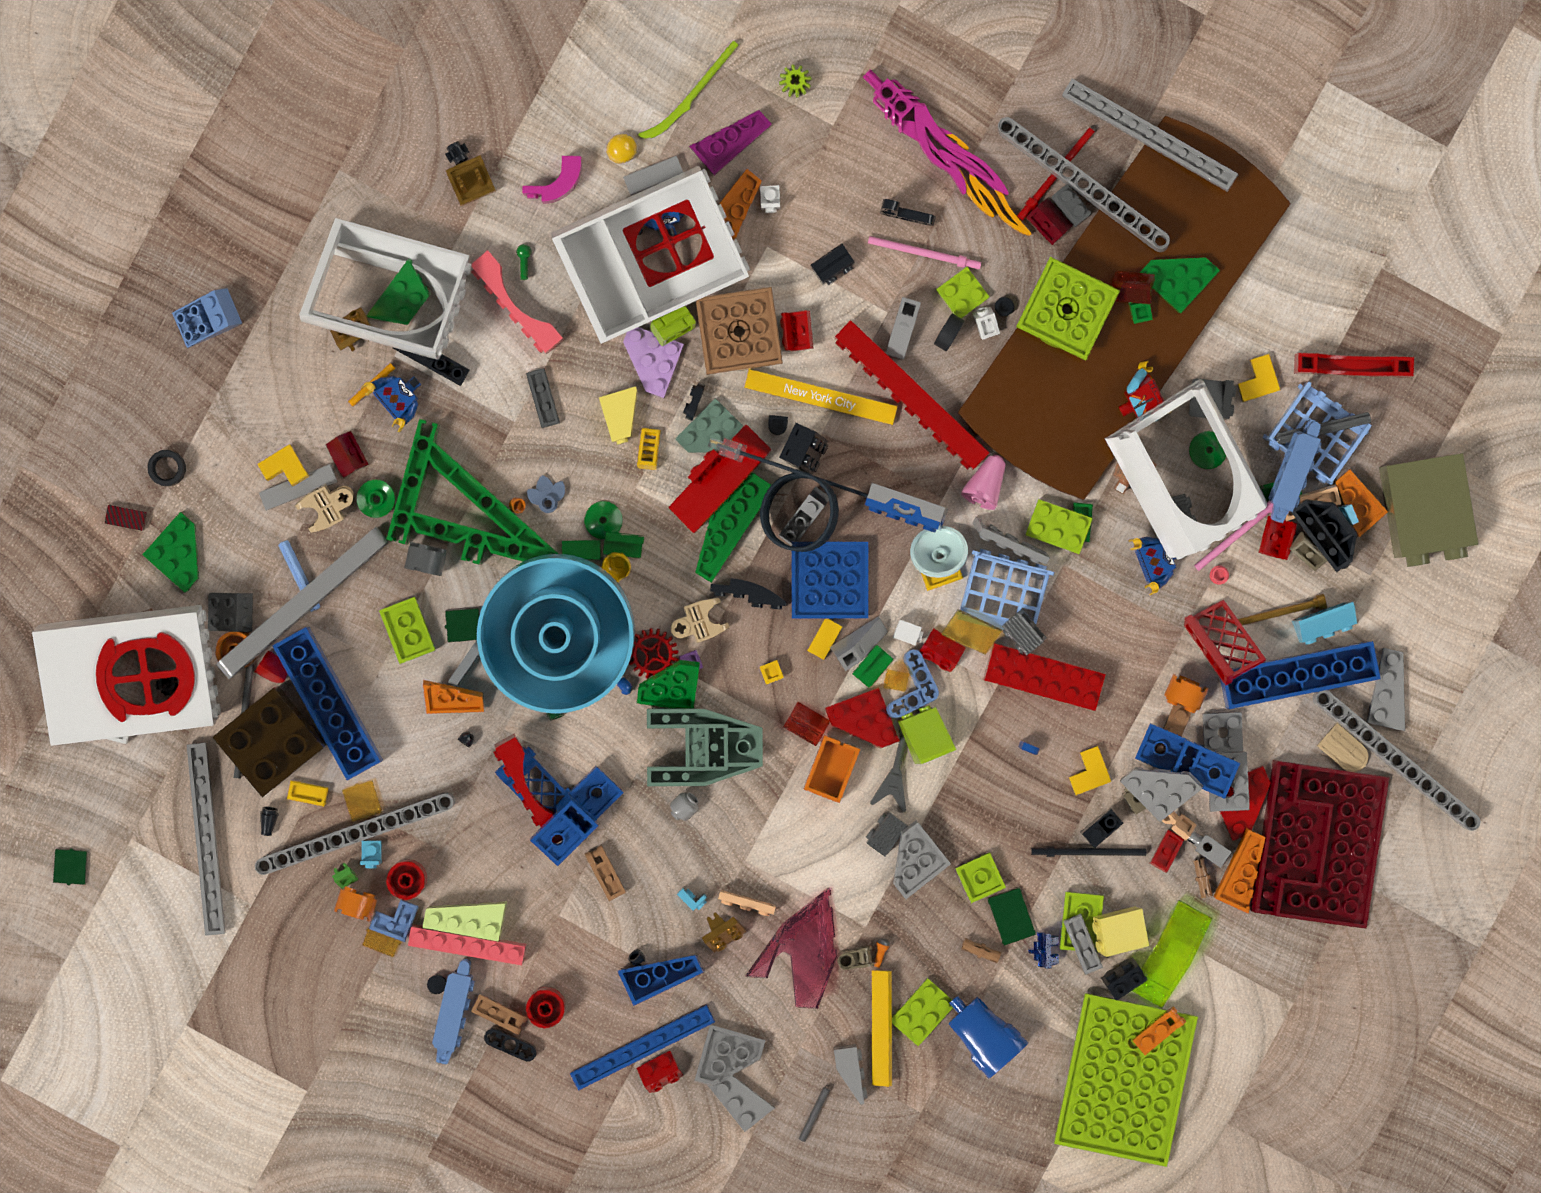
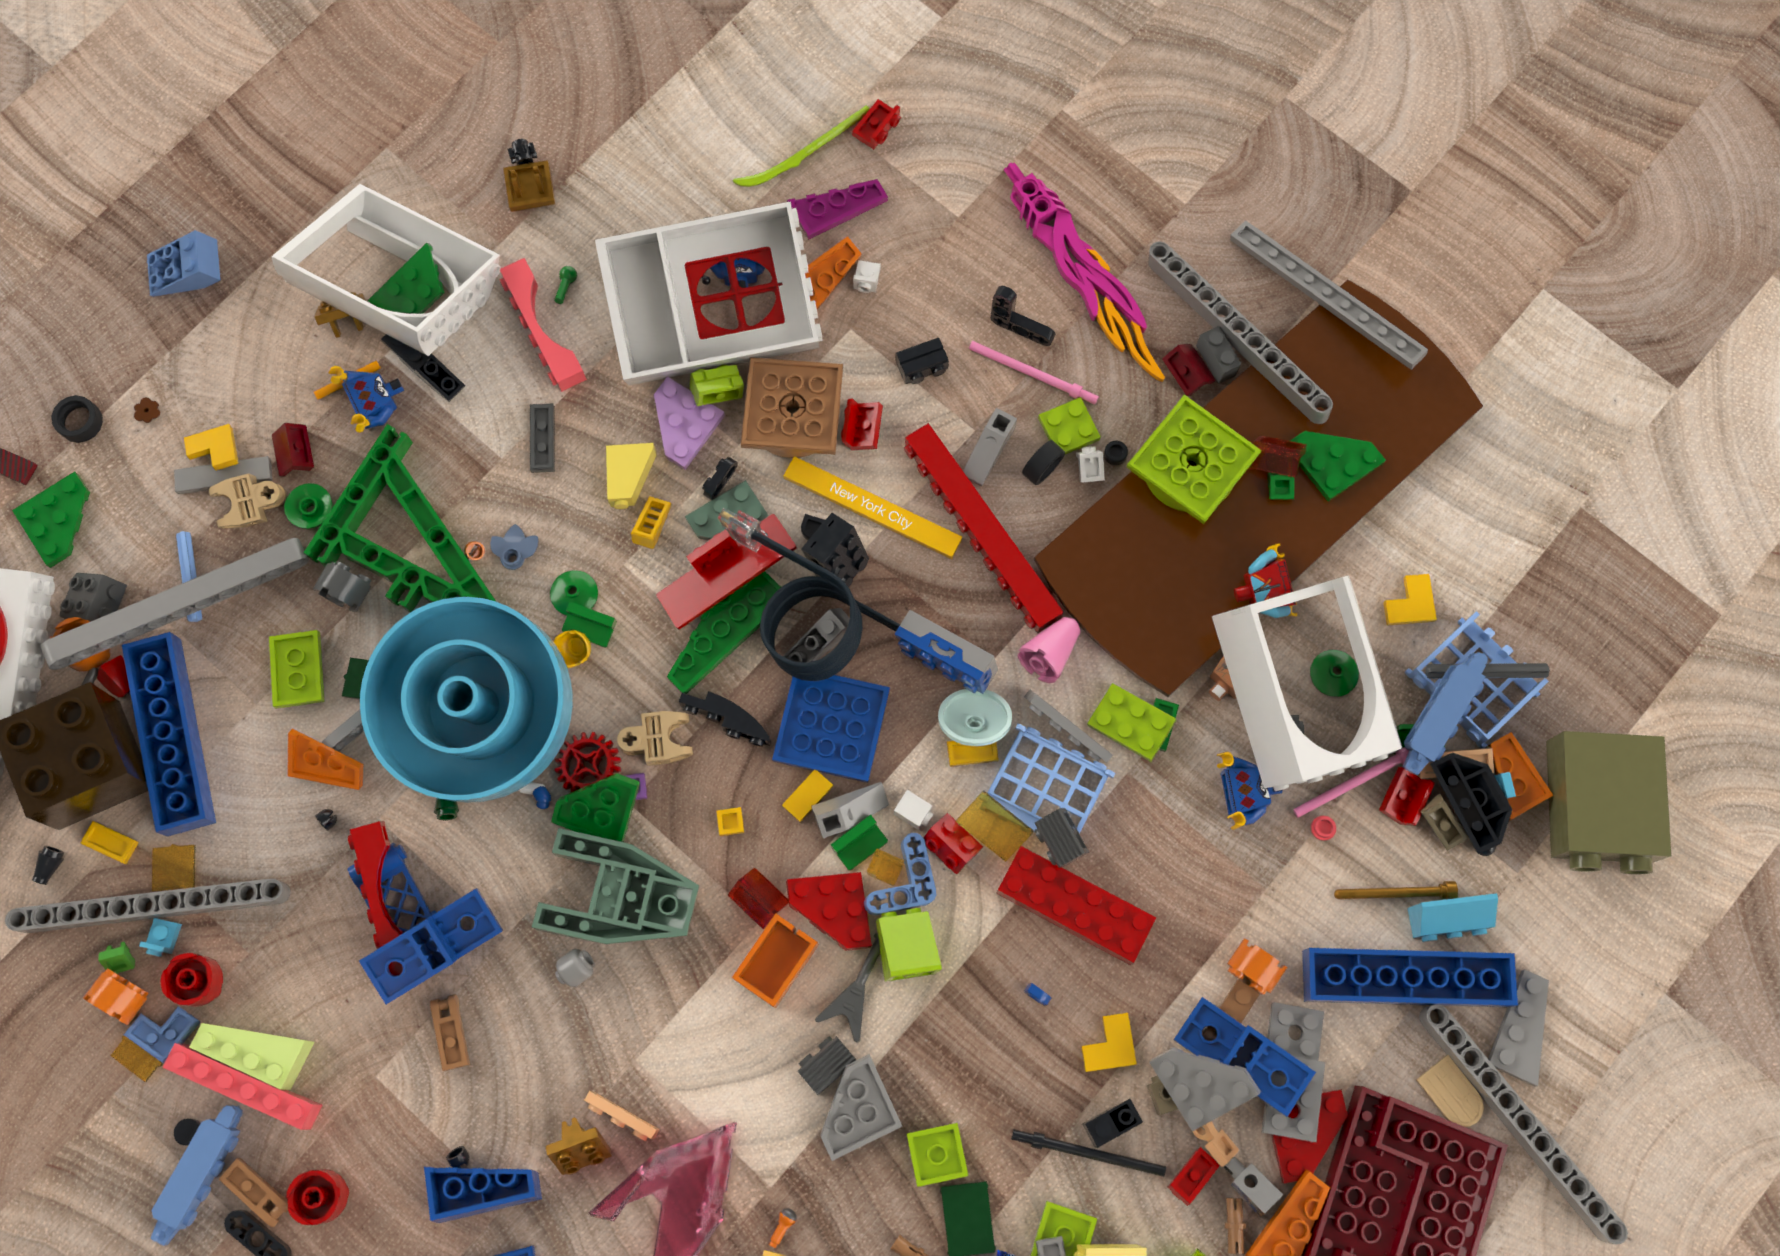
camera: 10 degrees right, 15 degrees down
dark pink arch [522,156,582,204] -> none
green tile [562,540,601,560] -> none
yellow hair [606,134,637,164] -> none
medium azure bracket [677,888,707,910] -> none
lime gear [779,64,812,98] -> none
dark tan piece [836,946,874,970] -> none
red bar [1017,127,1095,221] -> none
red fence [1184,600,1266,685] -> none
dark grey bracket [1189,378,1236,420] -> none
red arch [1294,353,1414,378] -> none
none -> reddish brown plant [134,397,160,423]
none -> red bracket [852,99,901,150]

